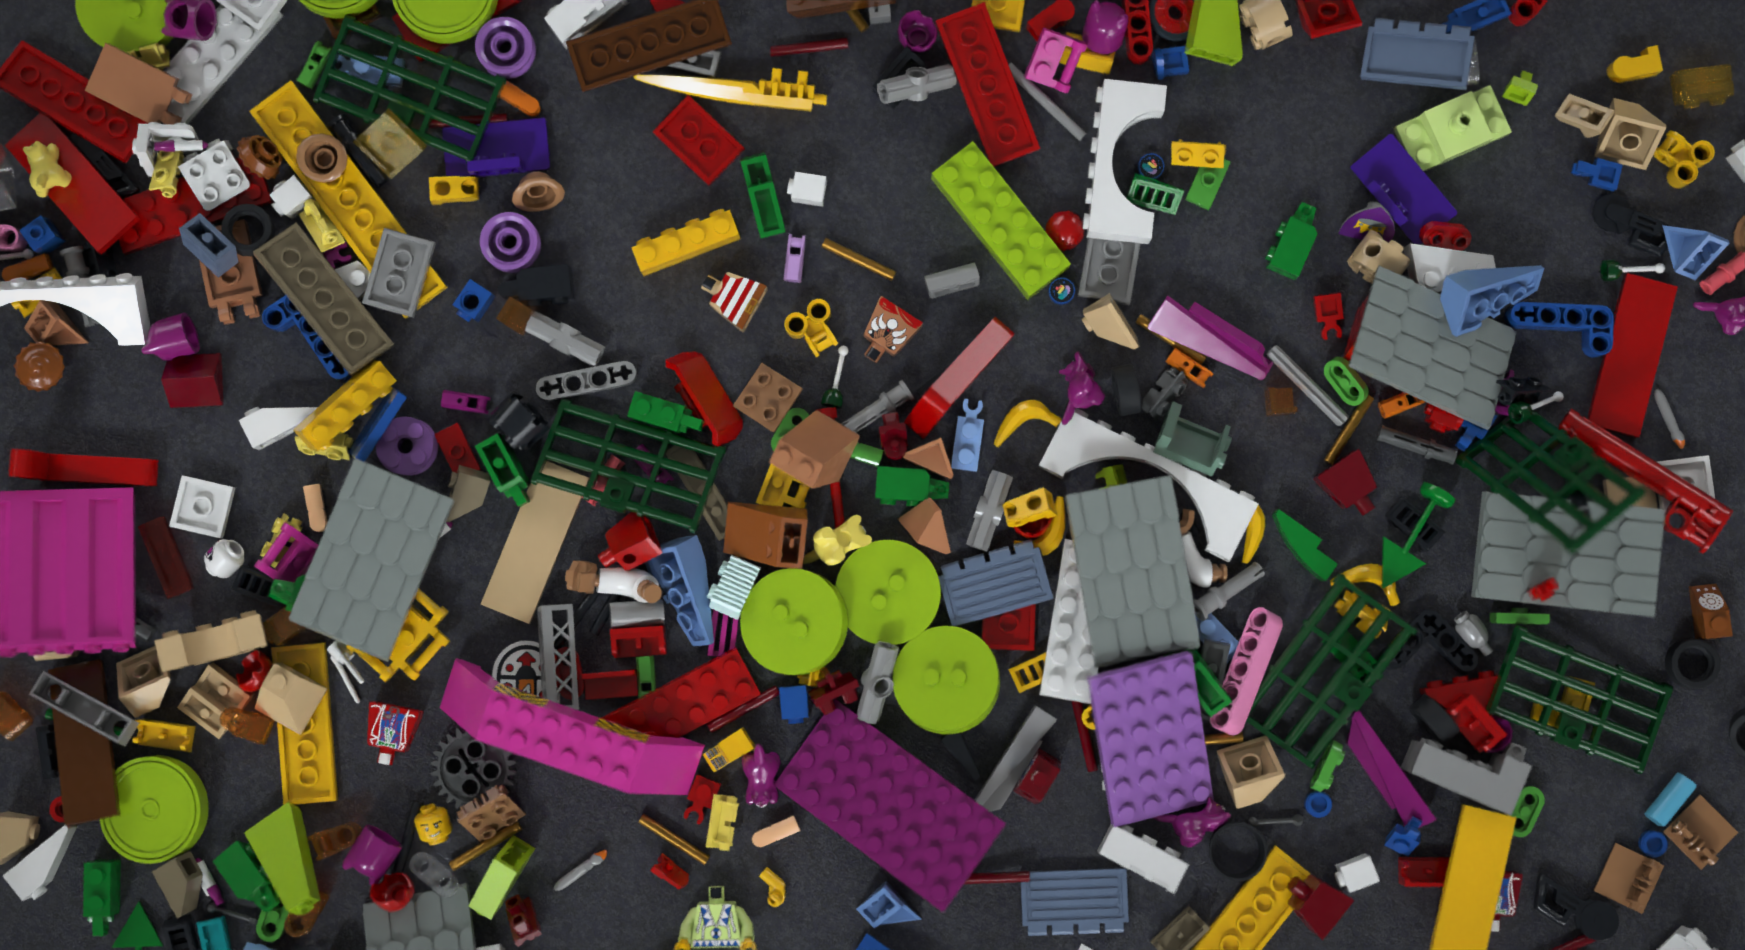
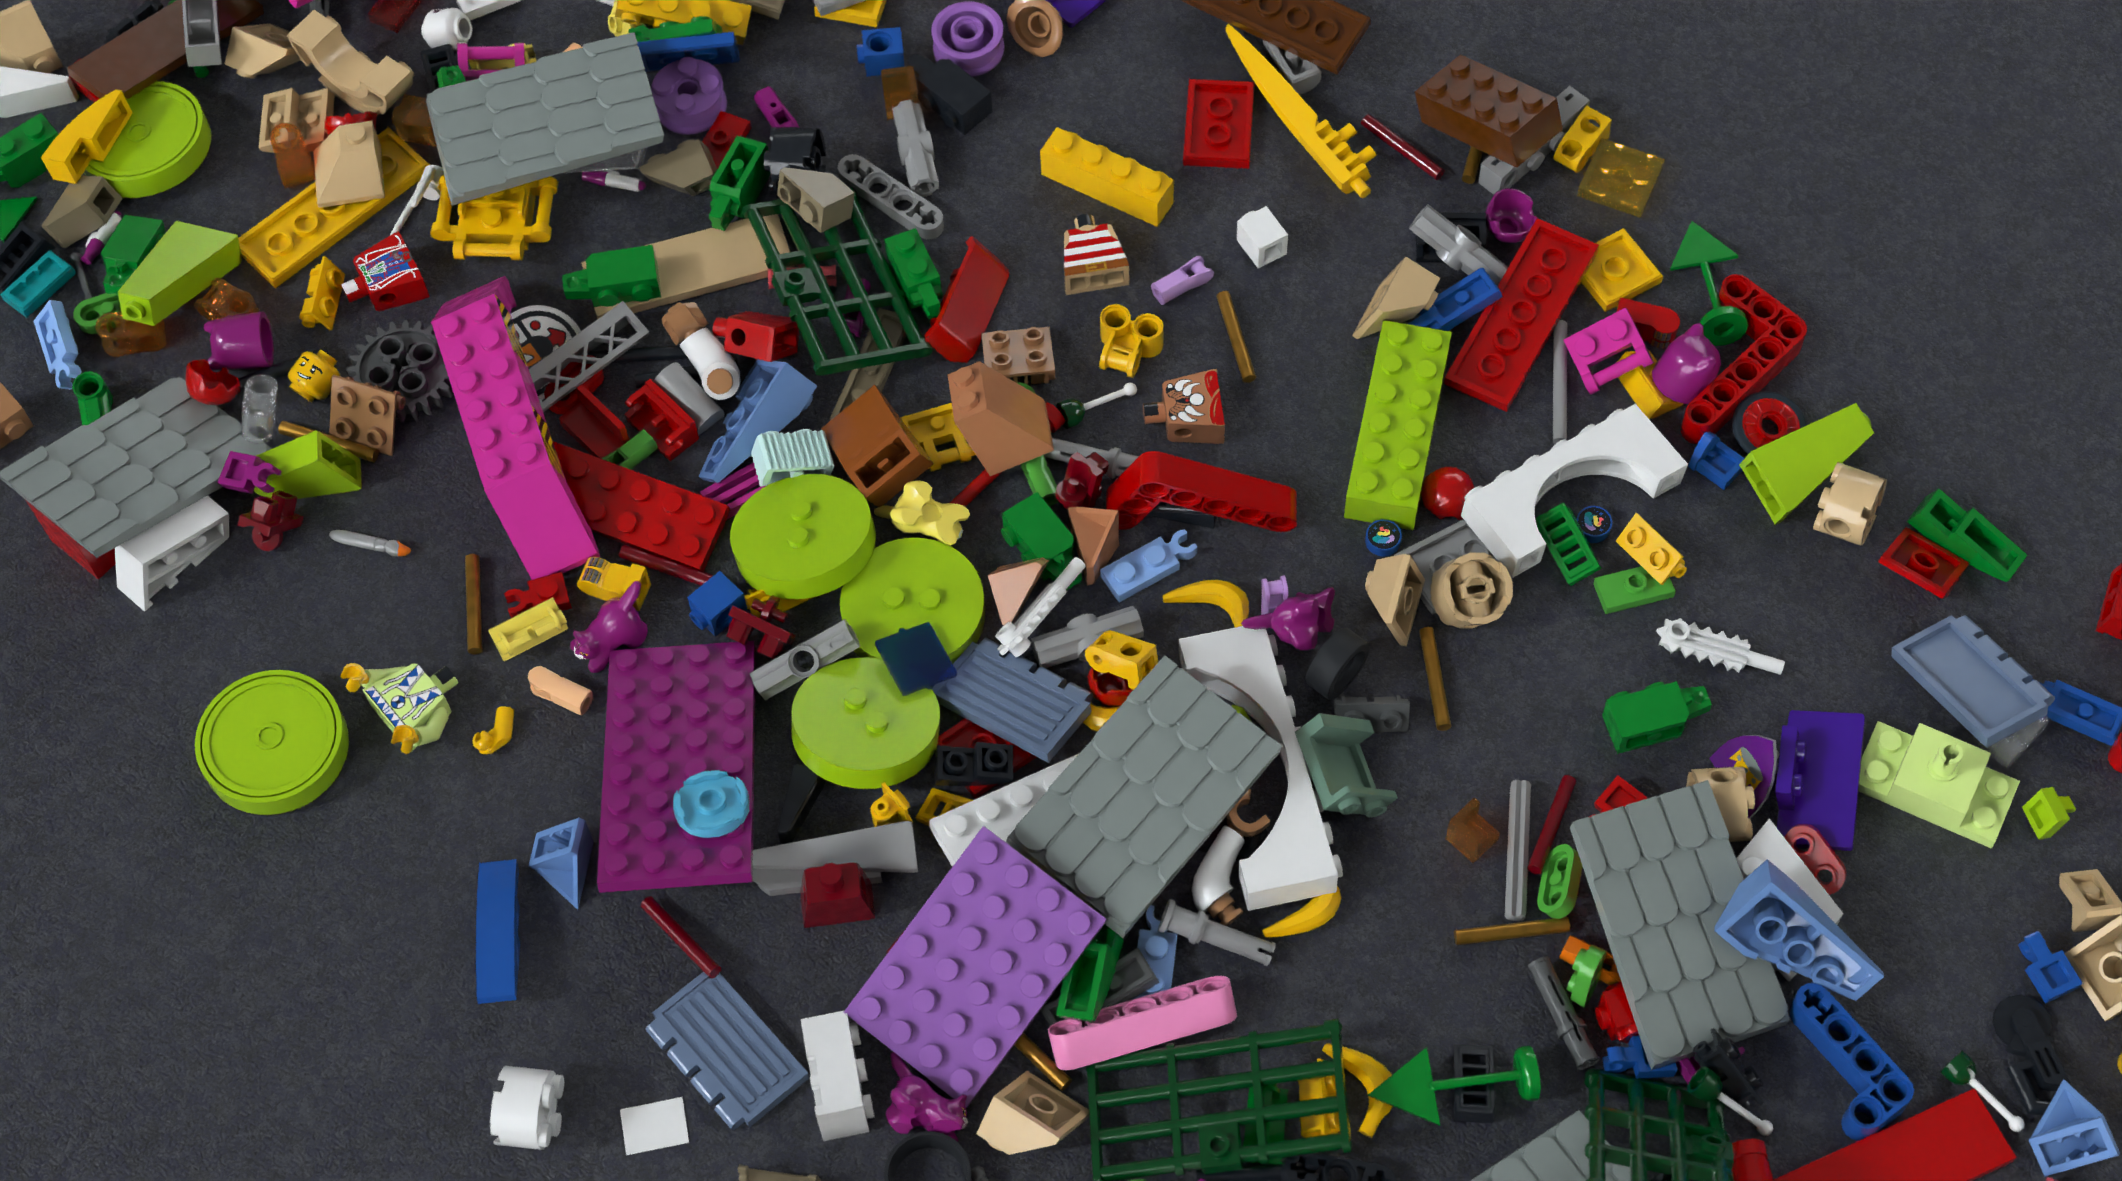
camera: 50 degrees right, 25 degrees down
yellow hinge [133,718,196,752] -> none
red piece [650,853,689,889] -> none
green slope [740,152,786,238] -> none
light grey brick [924,262,980,299] -> none
magenta wedge [1147,296,1274,380] -> none
orange bar [1165,347,1214,388] -> none
green slope [1272,509,1338,582] -> none
dark red torso [1313,449,1377,516] -> none
none -> yellow slope [41,89,133,184]
none -> magenta plate [217,451,281,494]
none -> yellow hinge [299,256,345,331]
none -> green hinge [562,245,661,307]
none -> green hinge [628,16,722,42]
none -> medium azure tile [673,770,749,838]
none -> dark tan slope [777,167,855,233]
none -> yellow hinge [870,782,913,827]
none -> piece [875,622,957,696]
none -> black slope [934,742,1013,786]
none -> white piece [995,557,1086,657]
none -> lavender bar [1261,575,1288,615]
none -> tan slope [1352,256,1440,339]
none -> blue hinge [1408,268,1503,331]
none -> tan brick [1431,552,1513,629]
none -> dark red bar [1527,775,1577,874]
none -> bright green plate [1566,944,1607,1008]
none -> white piece [1656,618,1785,675]

